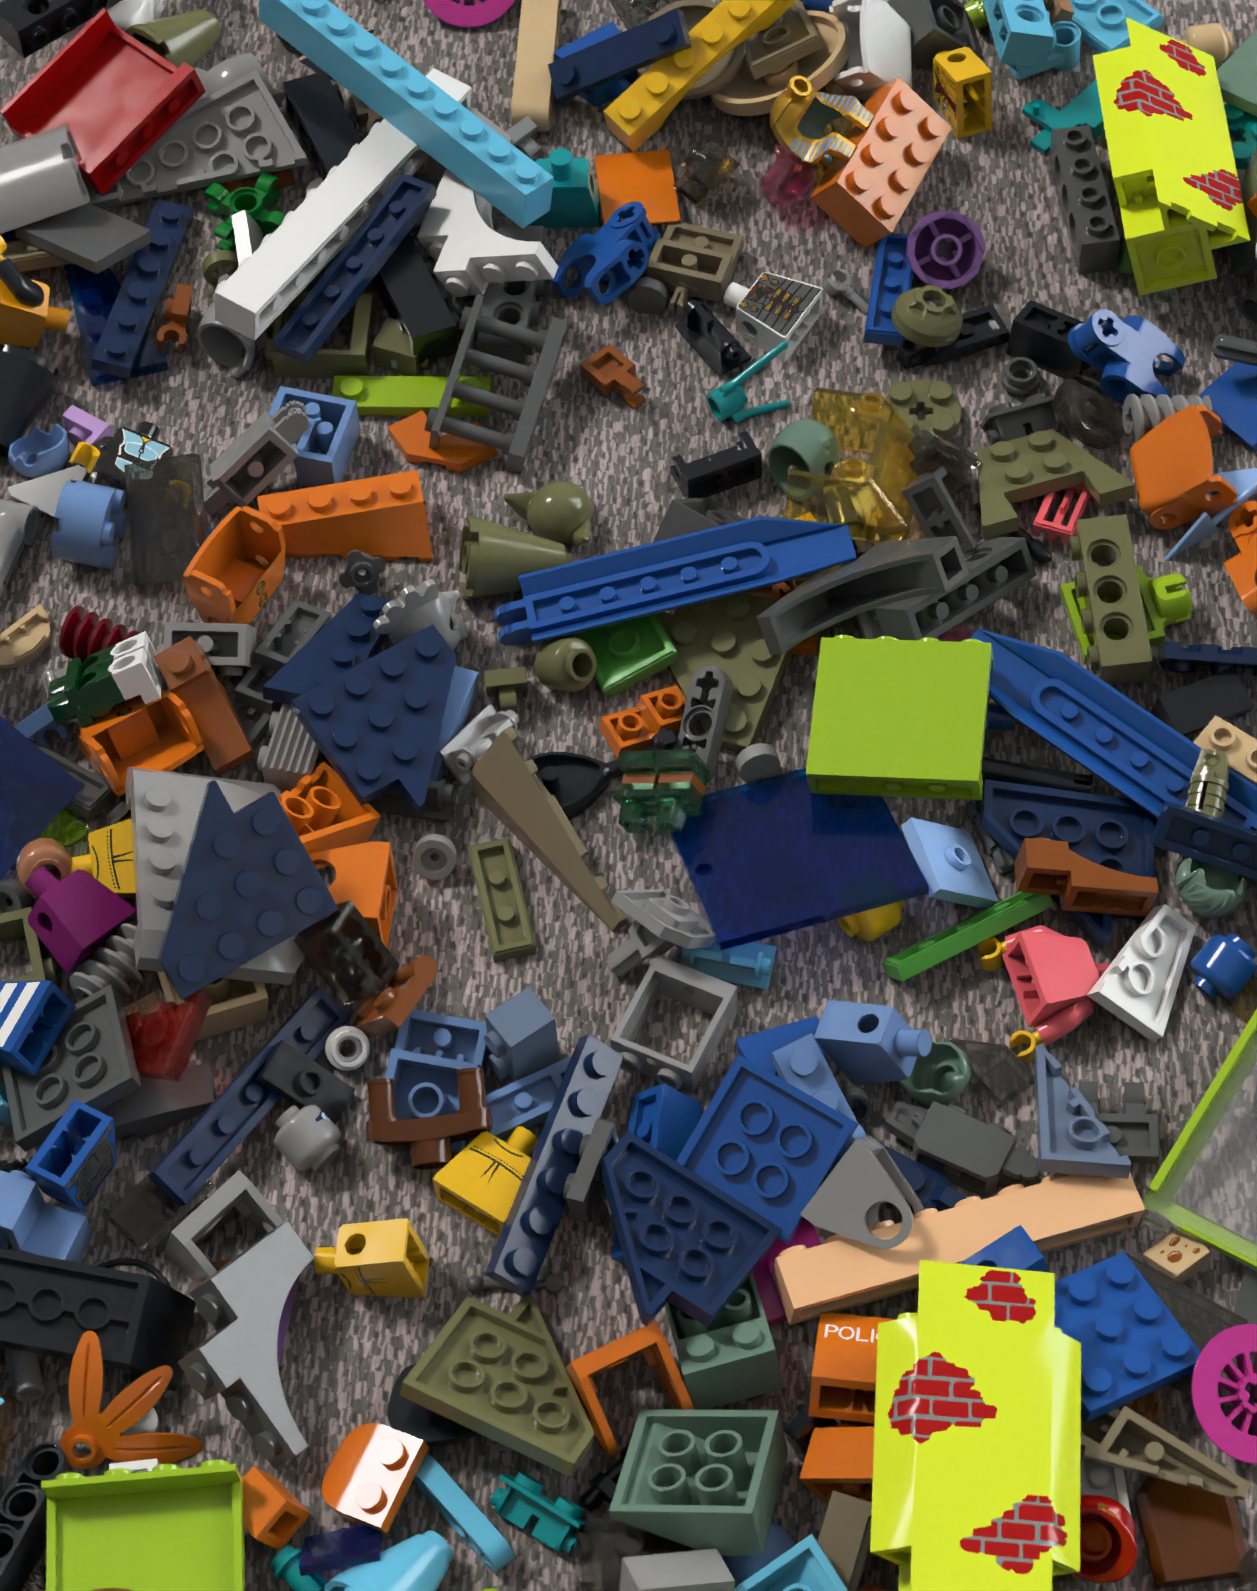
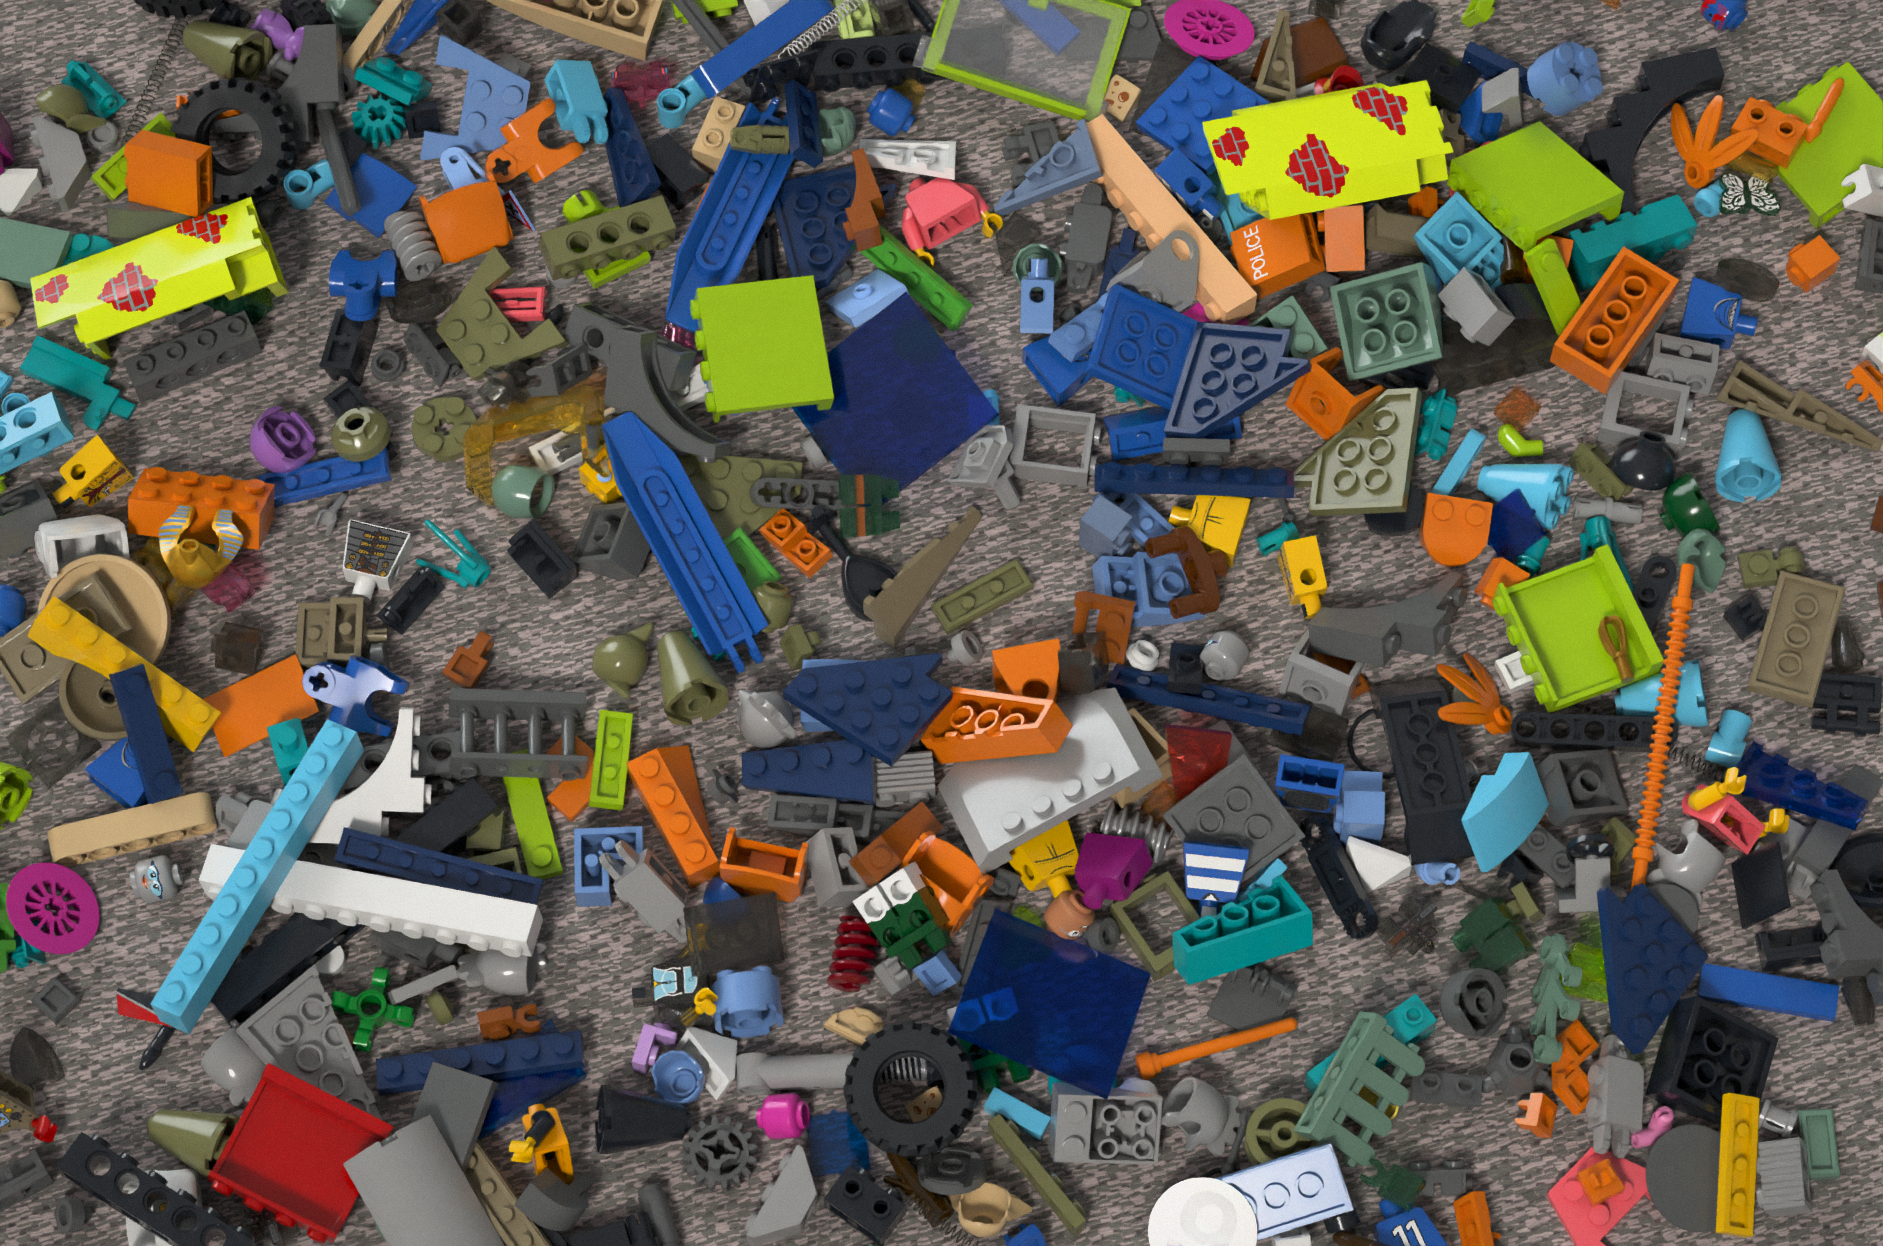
camera: 110 degrees left, 10 degrees up
dark blue wing [158,780,339,999] -> none
light grey hinge [438,704,519,786] -> none
none -> light grey head [130,855,183,904]
none -> lime plate [588,709,633,811]
none -> teal pin [1255,521,1300,557]

